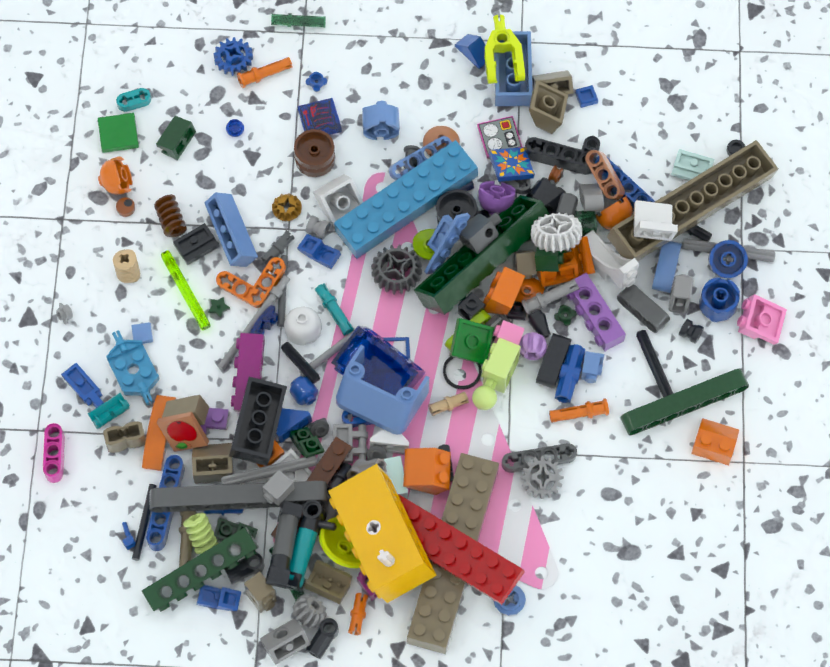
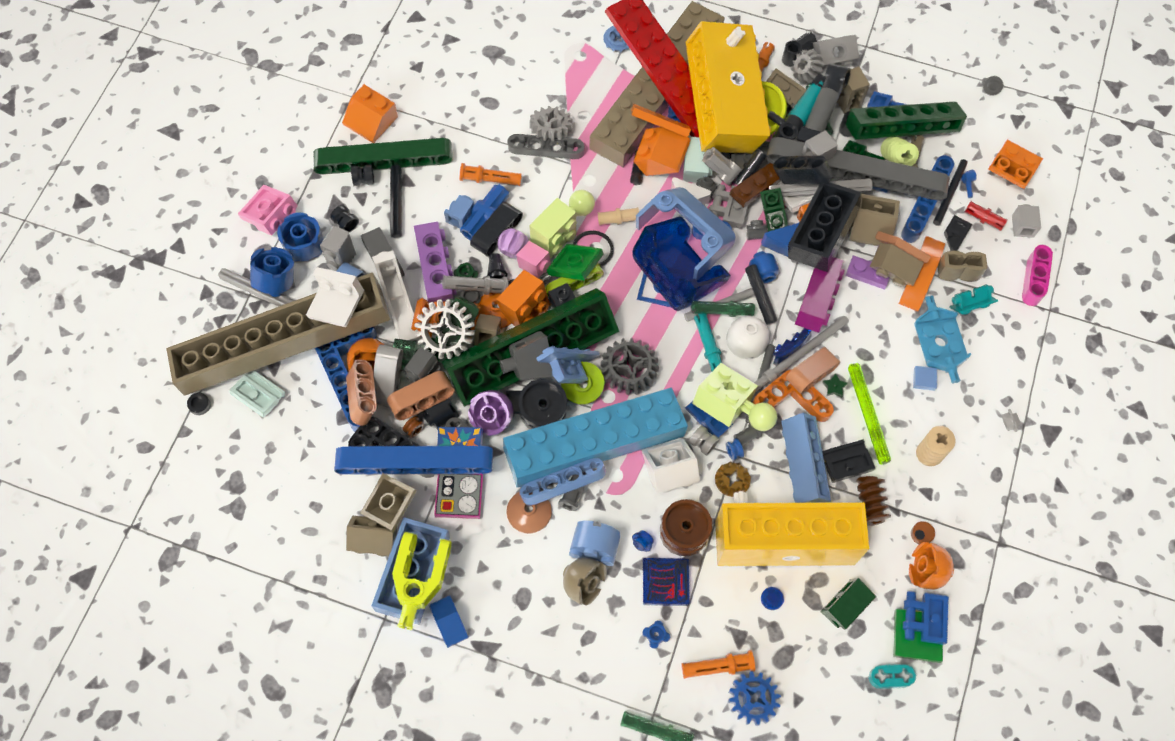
camera: 165 degrees left, 0 degrees up
blue hinge [61,363,104,408] -> none
blue tile [575,85,598,108] -> none
none -> blue beam [334,446,493,475]
none -> black wheel [351,164,374,186]
none -> nougat beam [387,371,454,421]
none -> dark tan cylinder [563,557,607,606]
none -> orange tile [631,104,691,137]
none -> clear blue plate [632,530,654,552]
none -> clear green pin [691,300,755,317]
none -> yellowish green brick [692,363,777,431]
none -> yellow piece [715,491,869,566]
none -> blue bush [725,438,744,461]
none -> black beam [773,155,833,184]
none -> nougat beam [786,347,841,394]
none -> blue plate [903,591,949,645]
none -> black tile [944,215,973,251]
none -> pin [964,201,1008,231]
none -> dark grey plate [981,76,1004,95]
none -> orange slope [988,139,1043,189]
none -> light grey brick [1012,204,1041,238]

